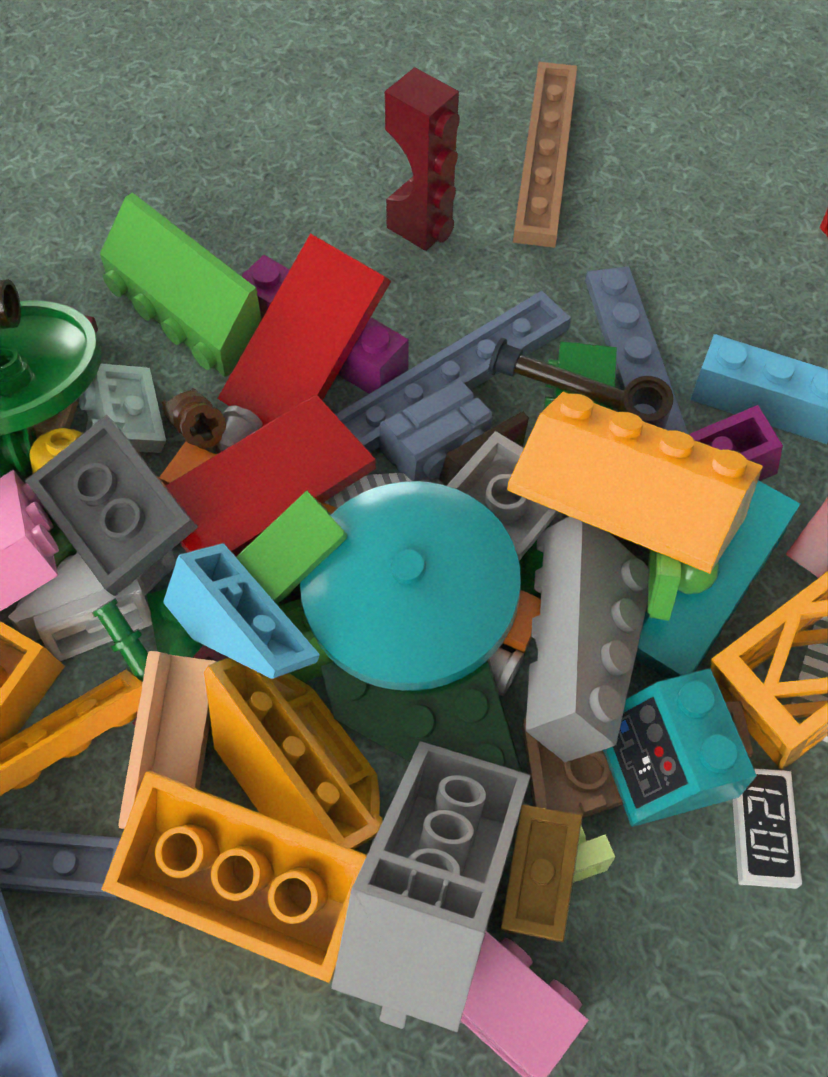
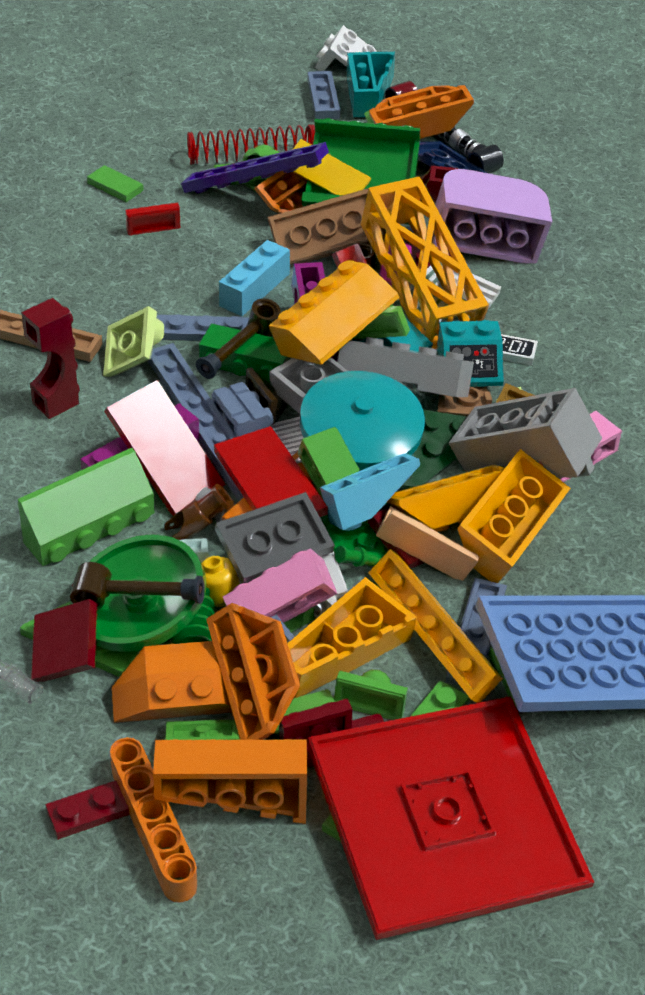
camera: 80 degrees left, 15 degrees down
none -> yellowish green slope [103,306,164,377]

